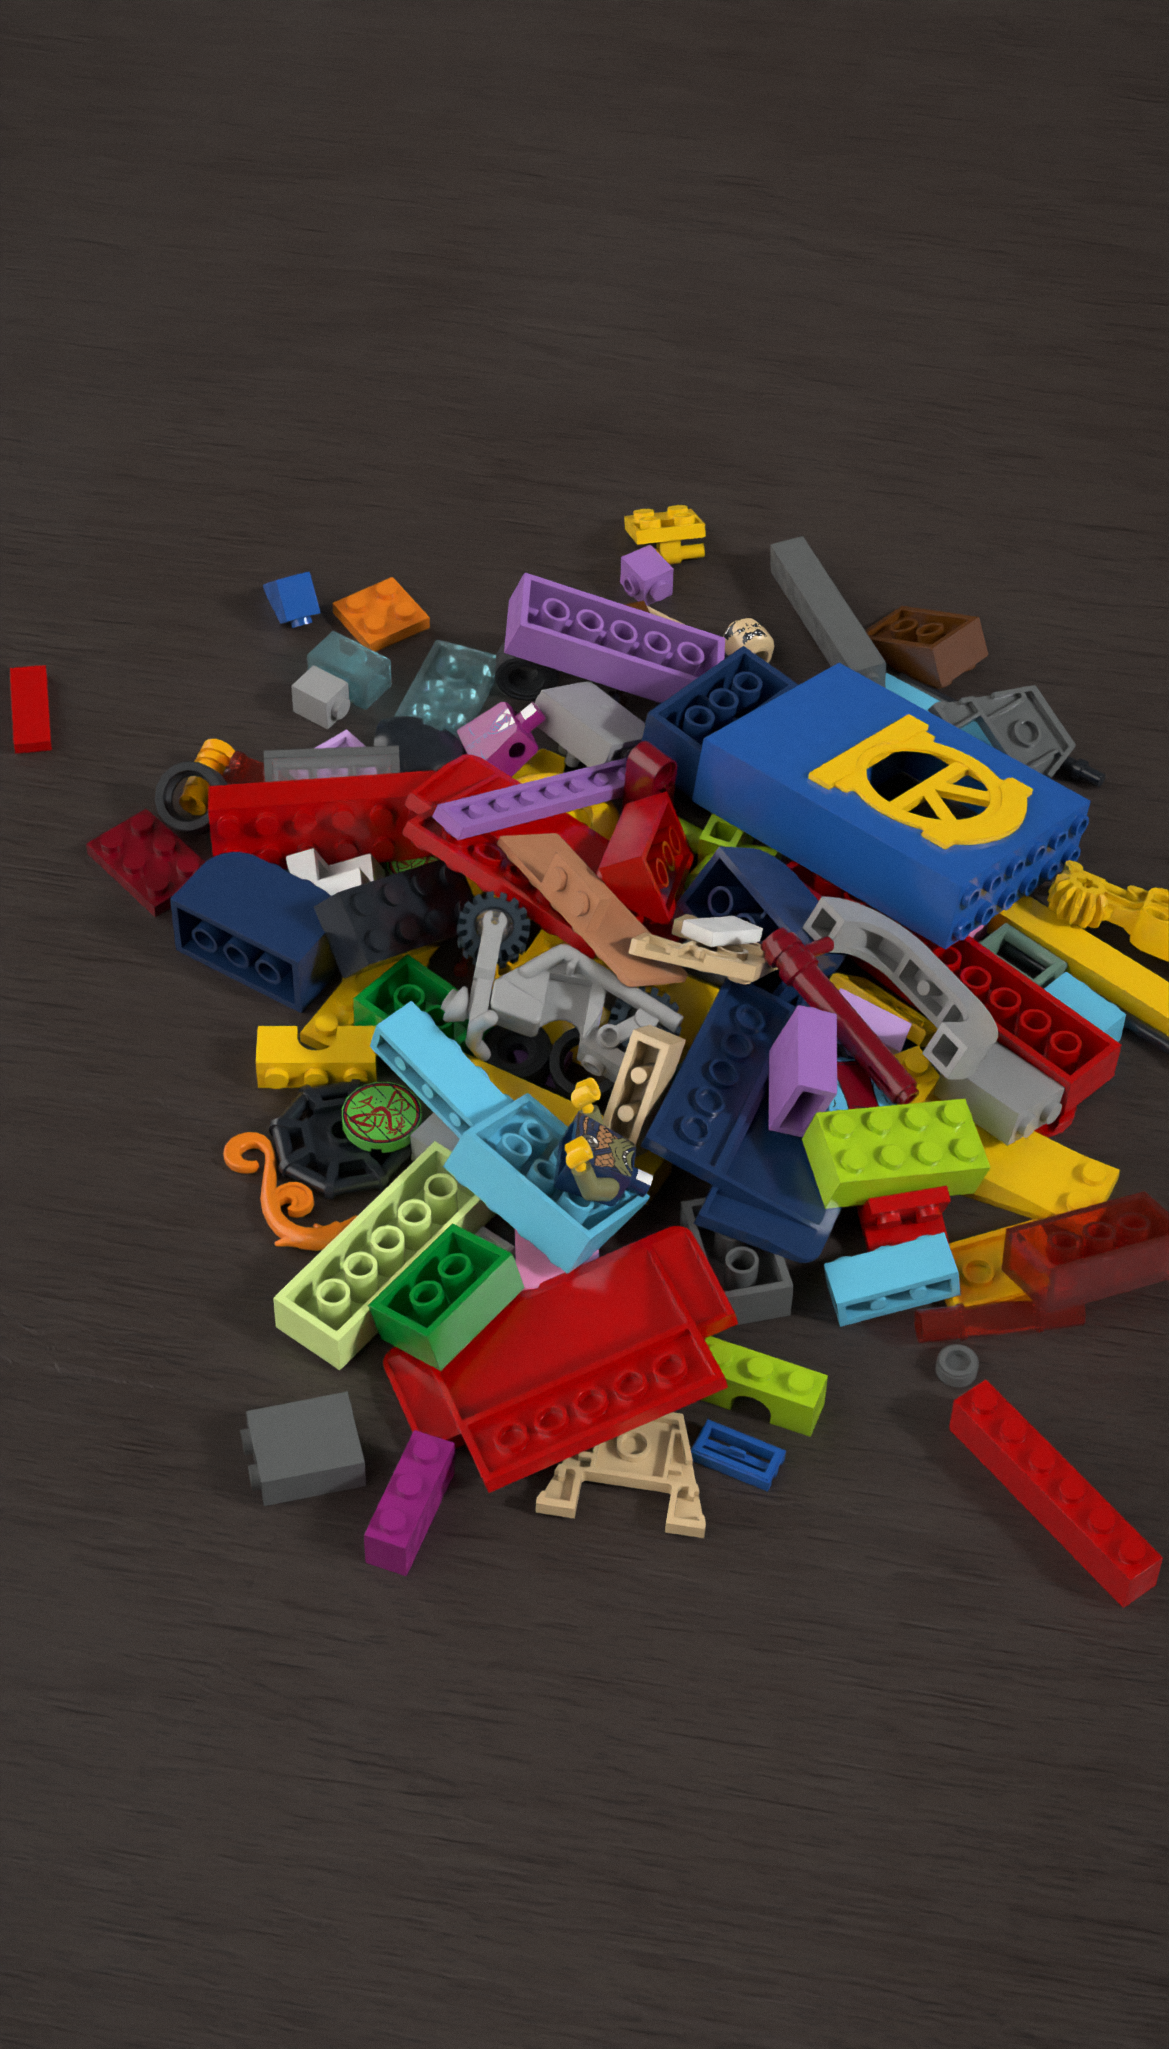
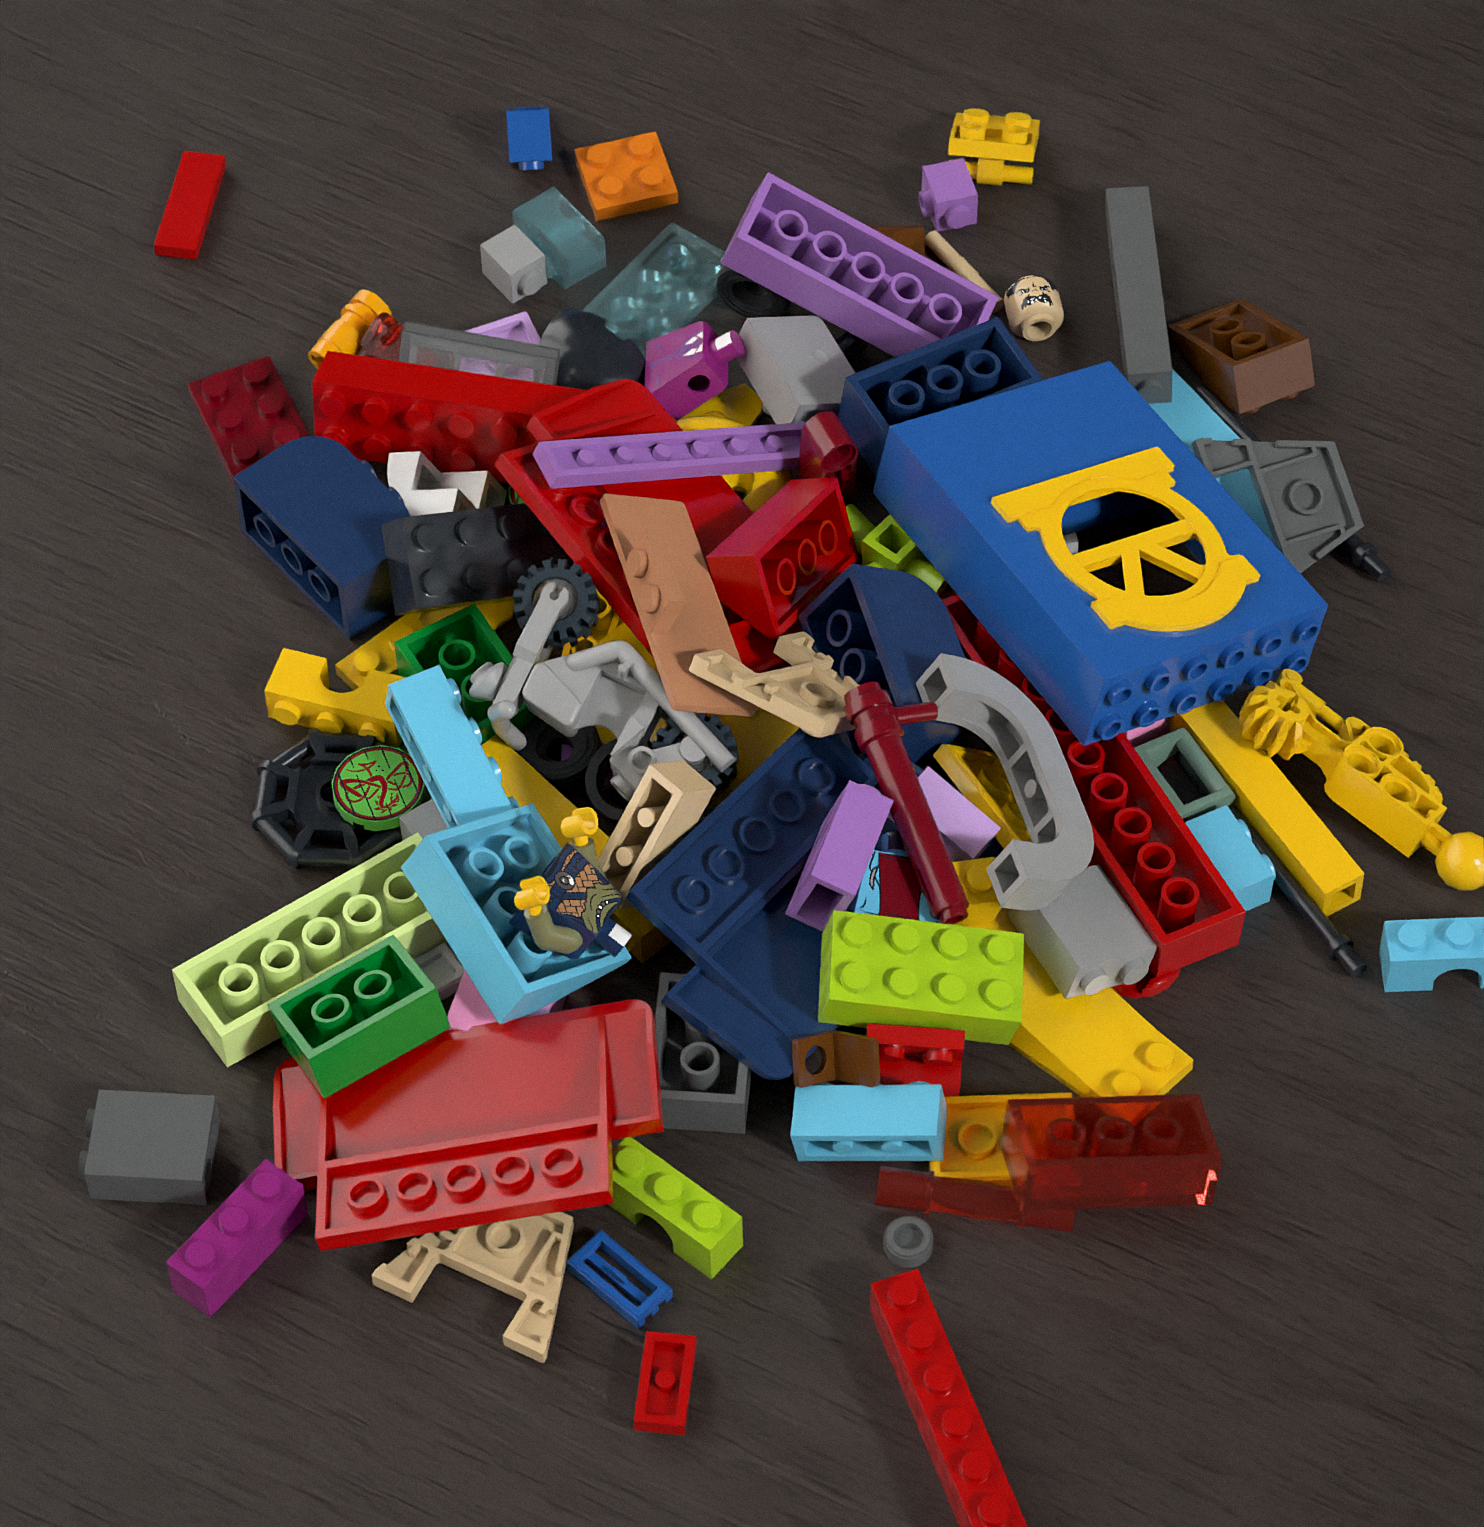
camera: 20 degrees right, 5 degrees up
black tyre [154,761,228,835] -> none
orange plant [223,1132,357,1251] -> none
white tile [681,916,763,947] -> none
none -> red plate [634,1331,697,1435]
none -> reddish brown bracket [792,1030,880,1088]

